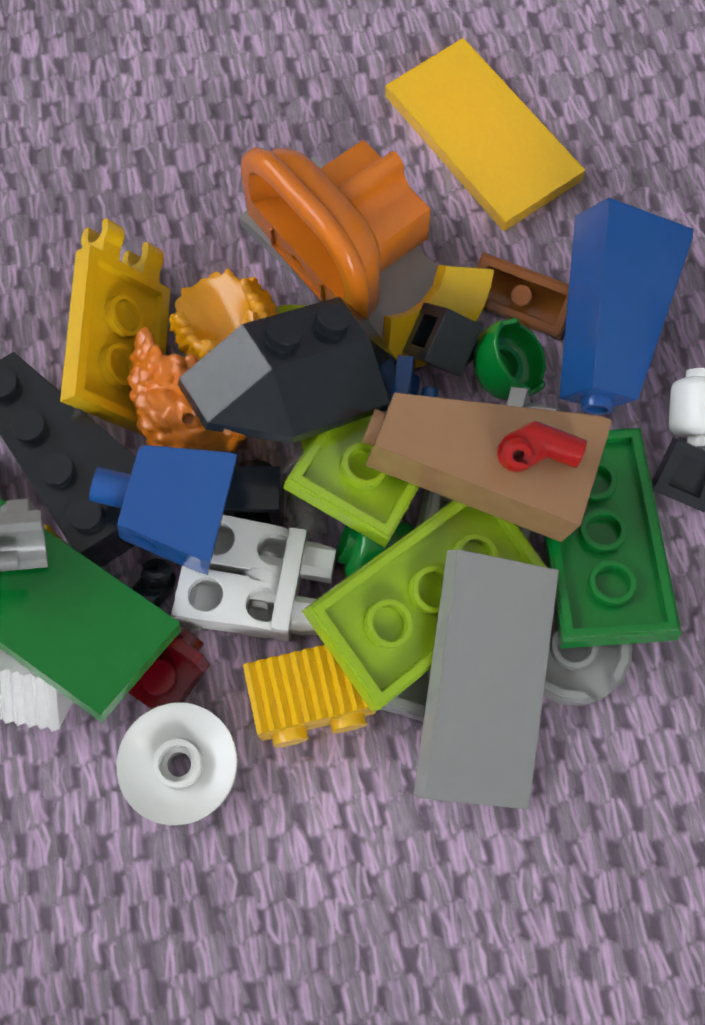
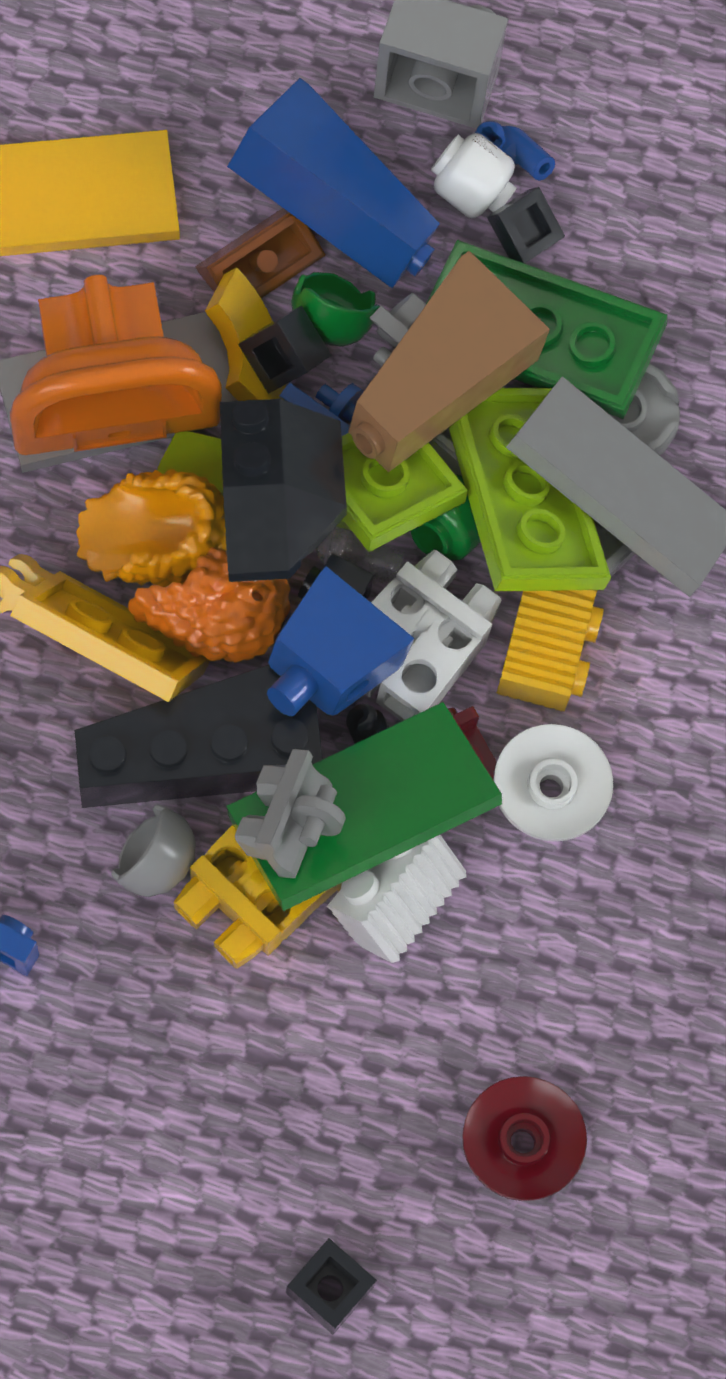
camera: 75 degrees left, 0 degrees up
red arm [497,421,587,472] -> none

